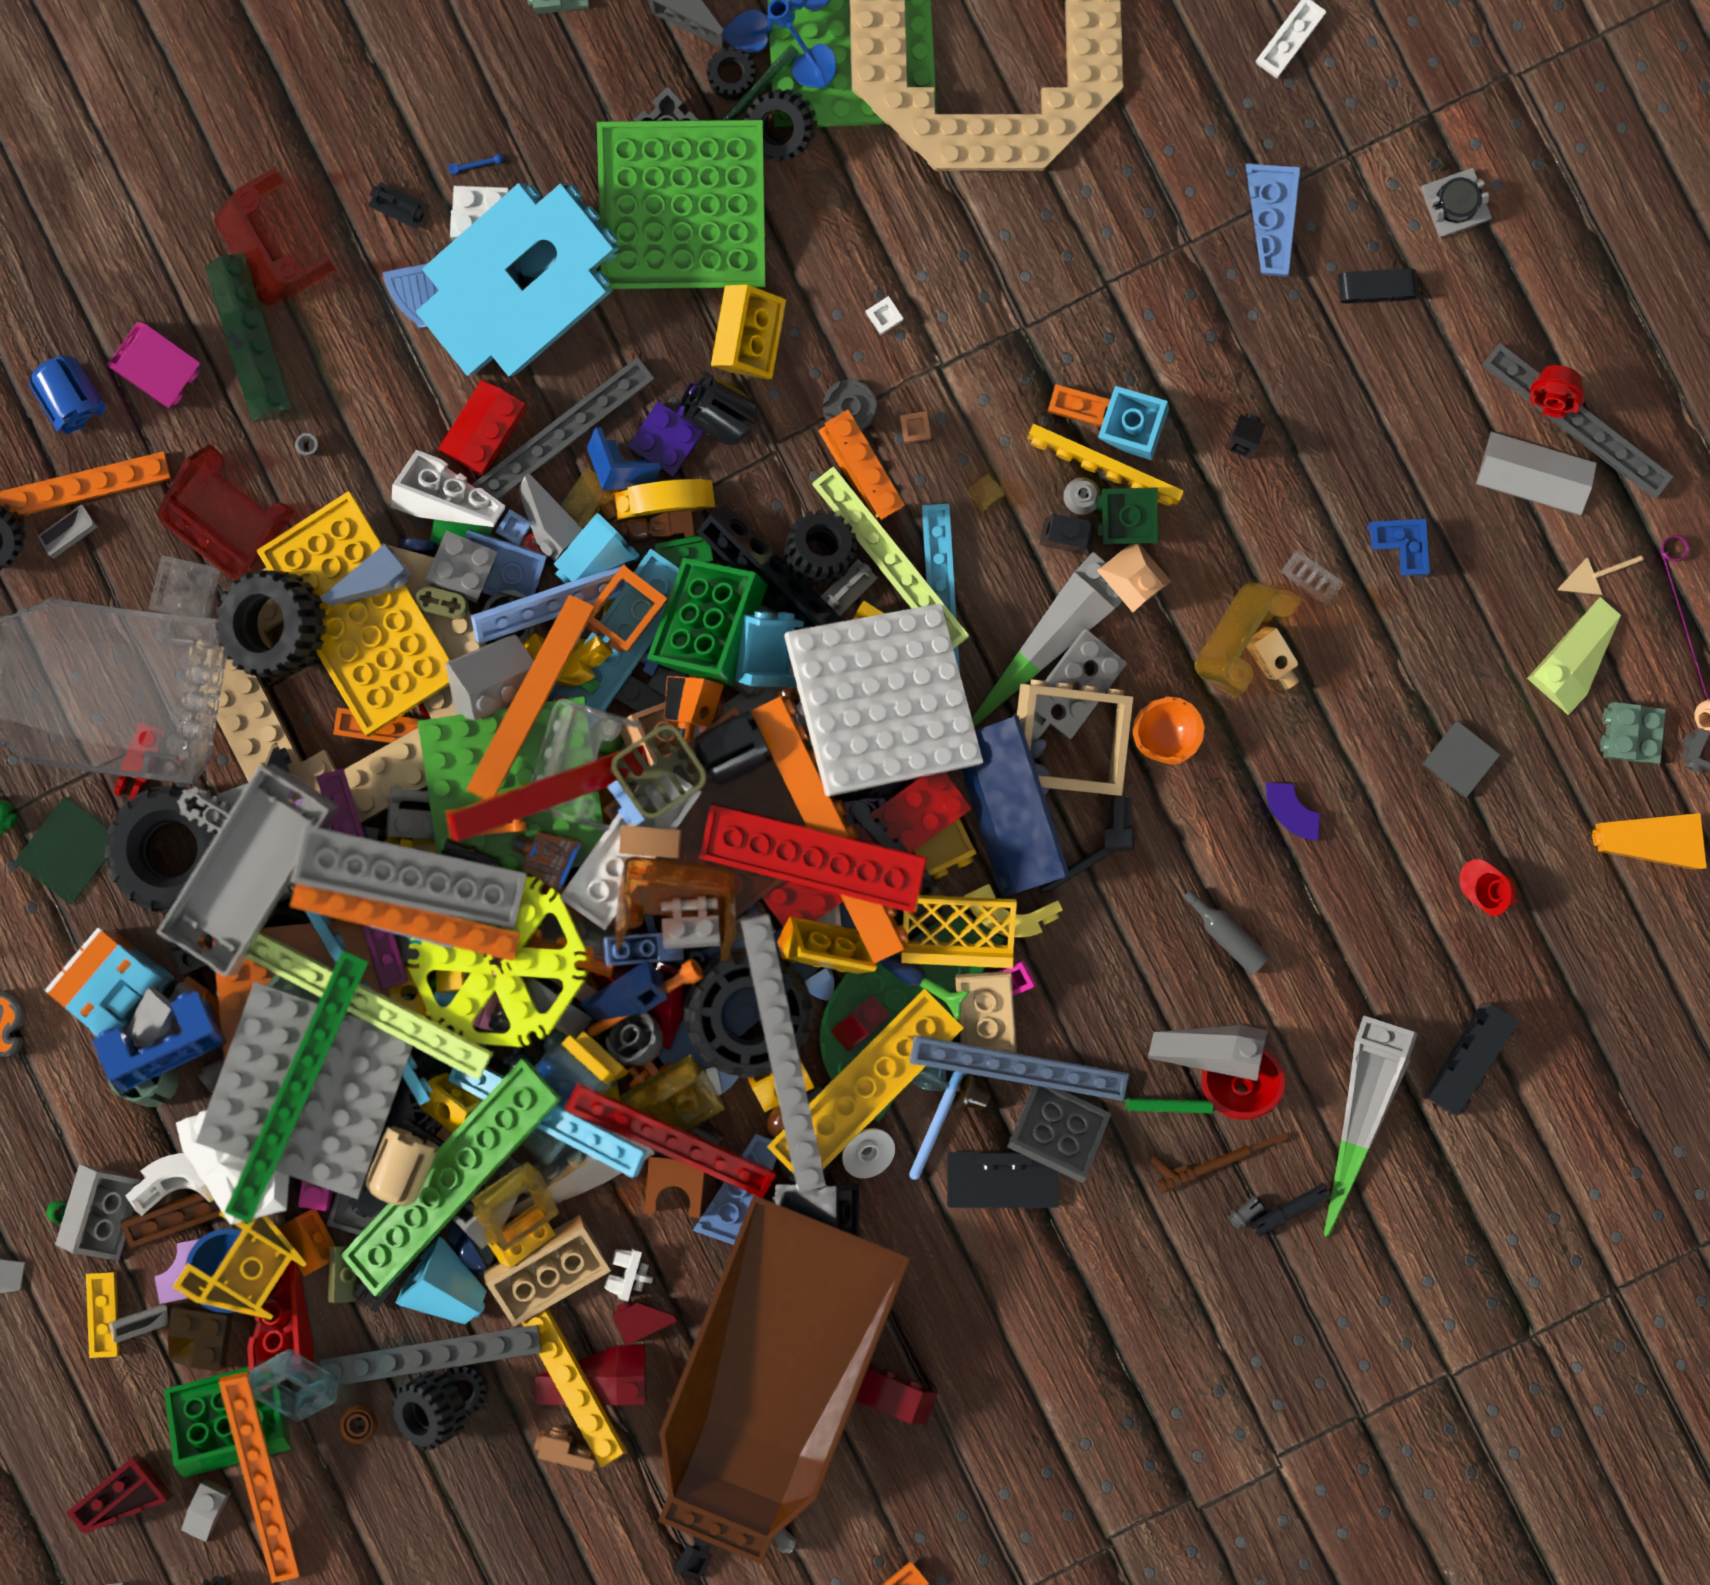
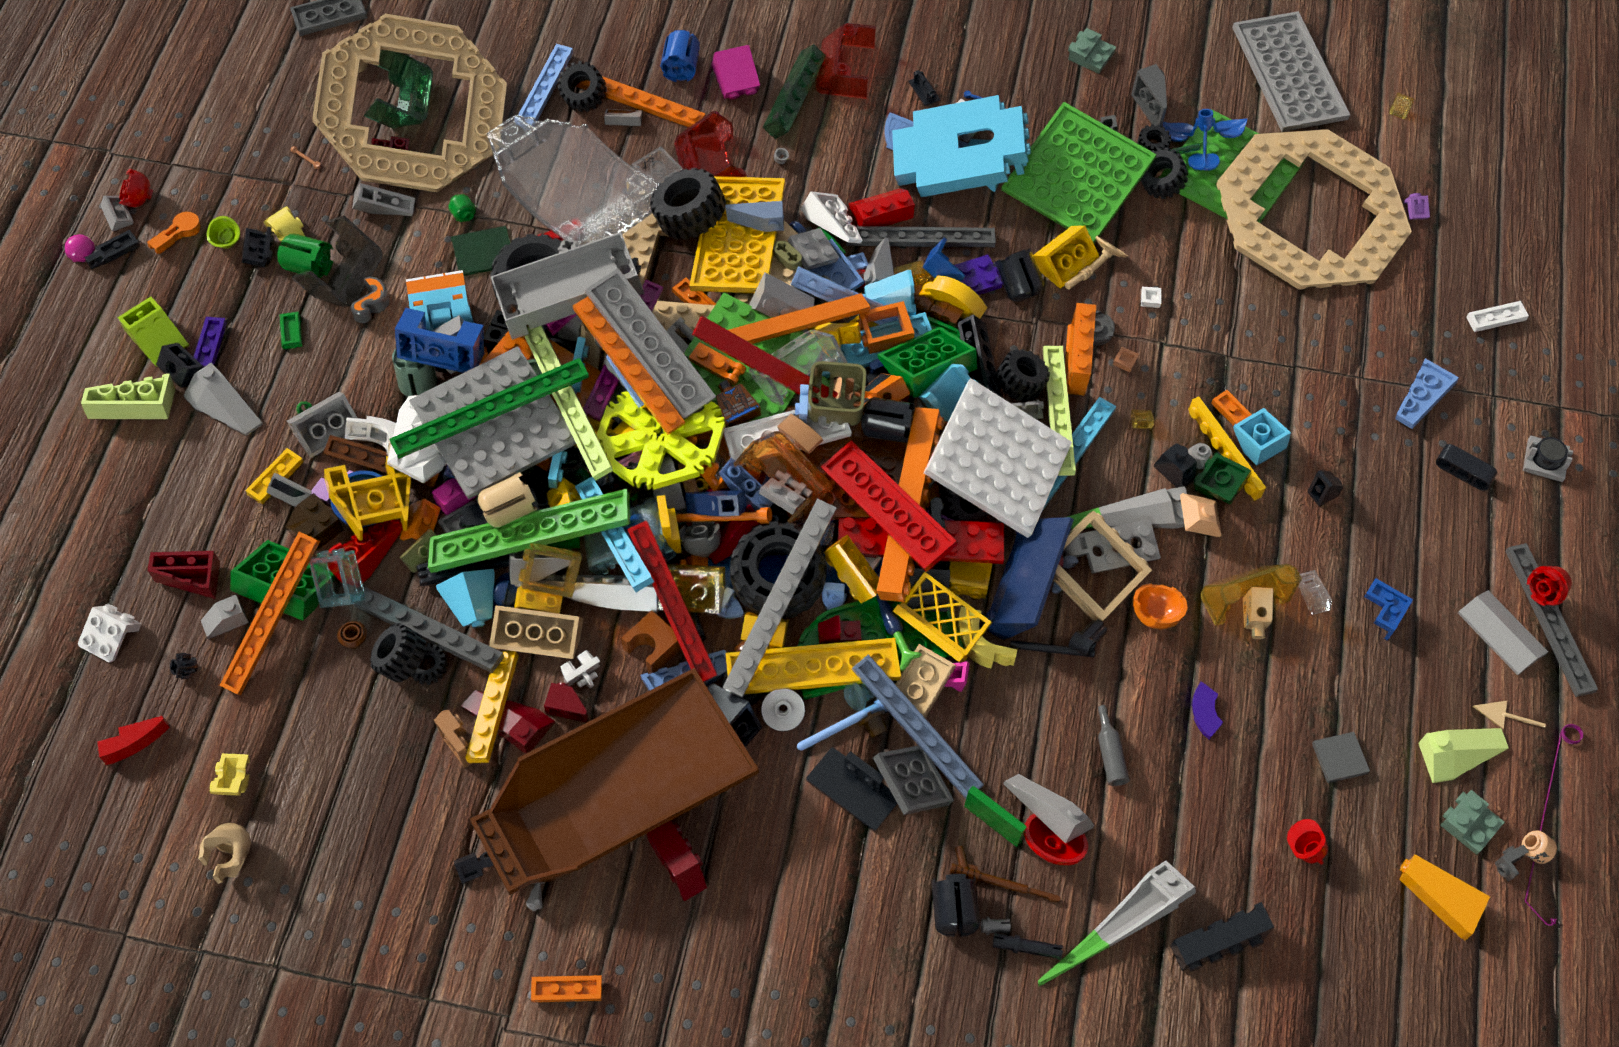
camera: 40 degrees right, 25 degrees down
none -> black cylinder [931,874,980,937]
none -> tan dish [1065,235,1128,289]

